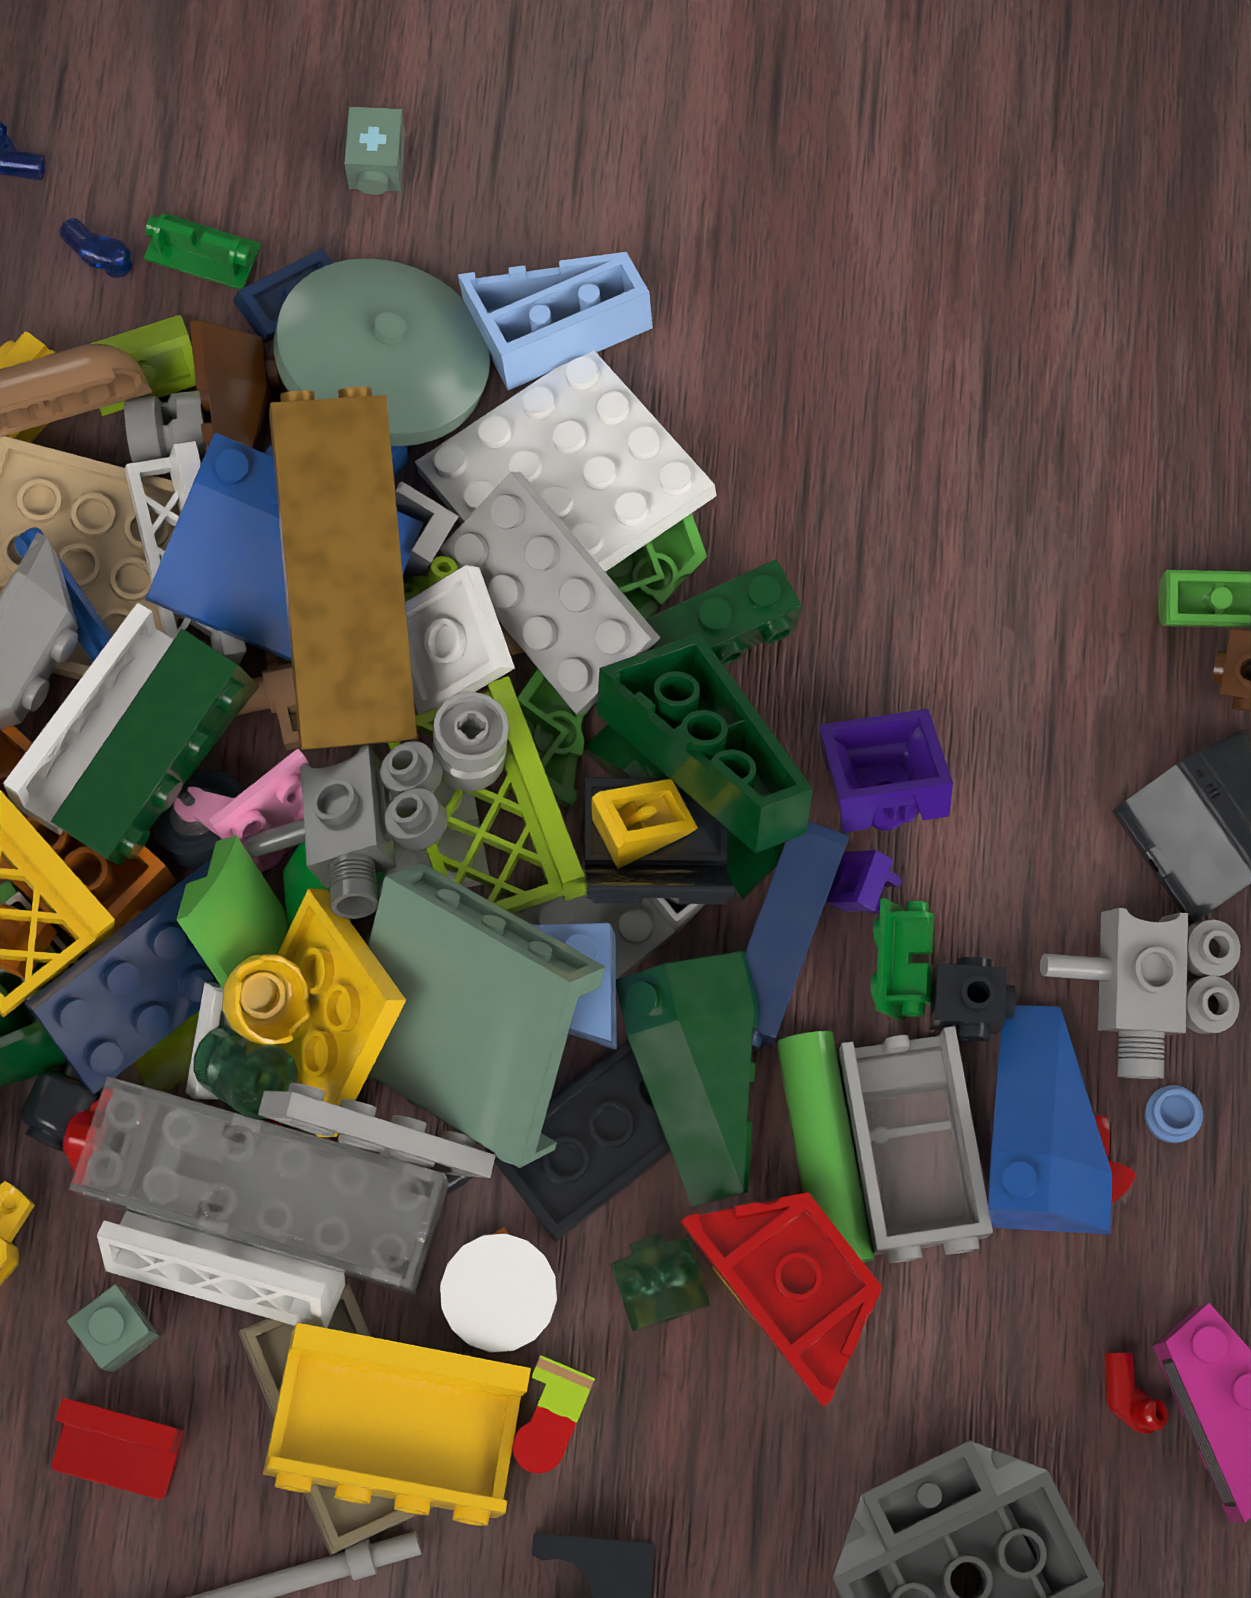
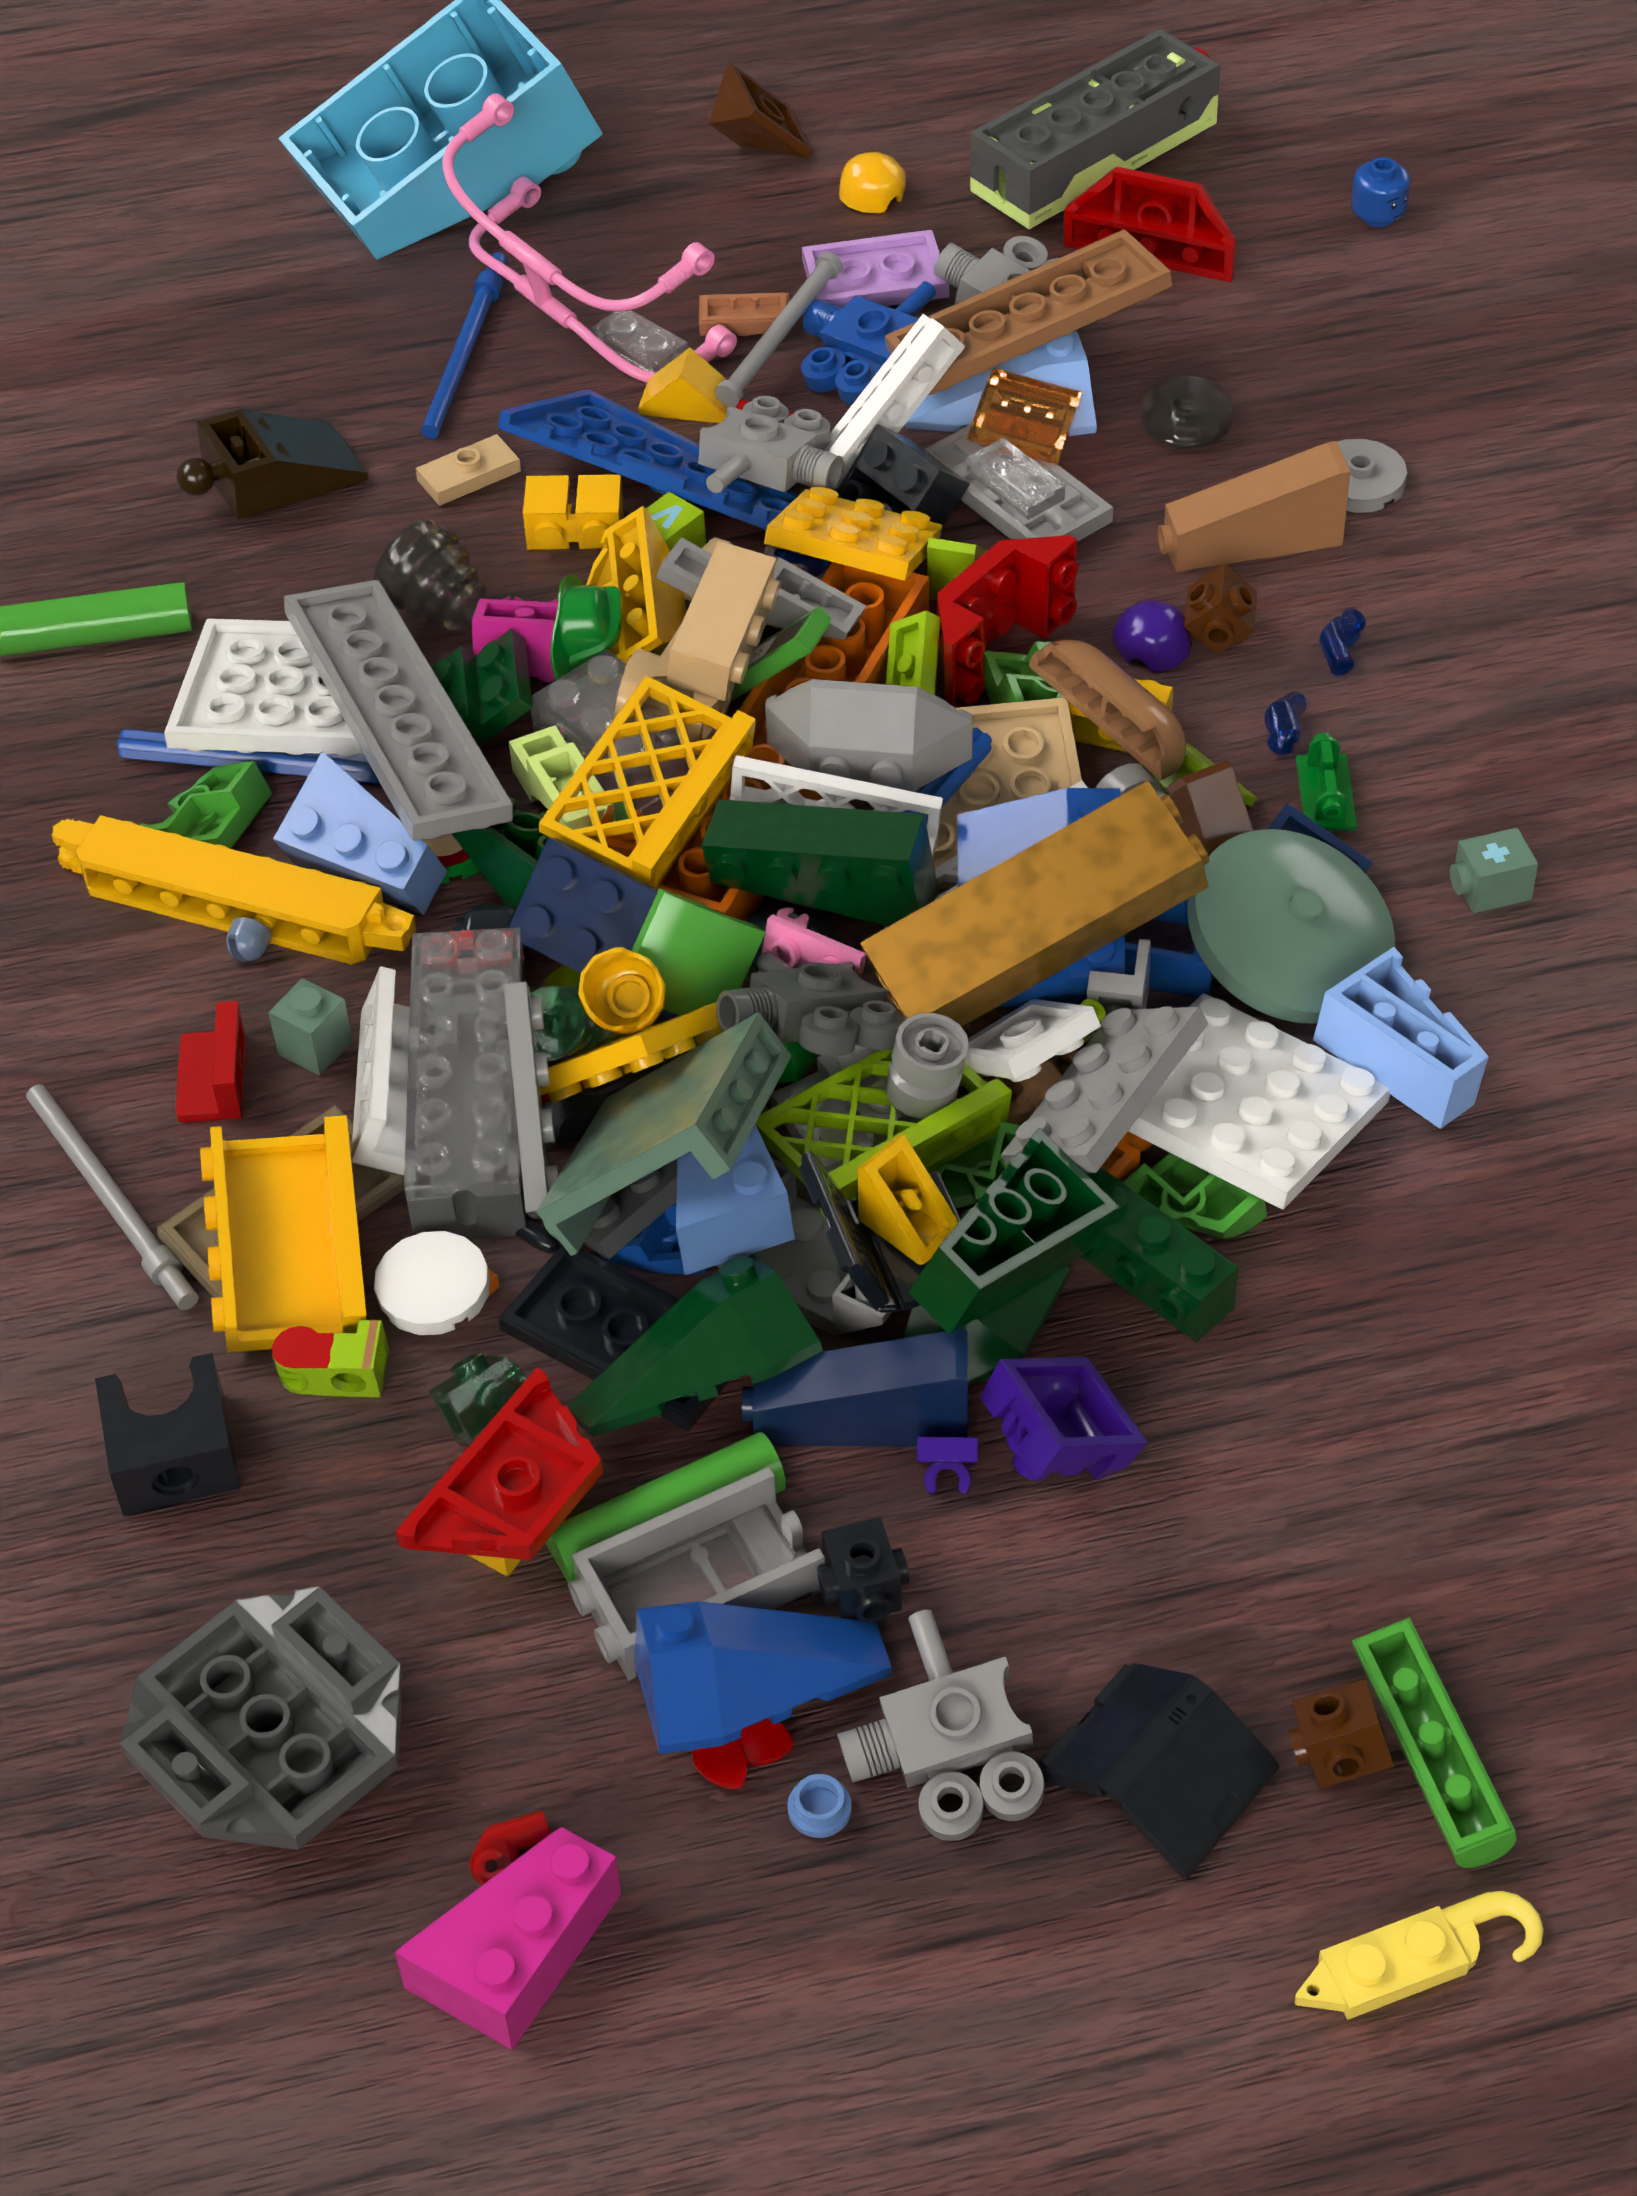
camera: 75 degrees right, 25 degrees down
green hinge [871,898,935,1021] -> none

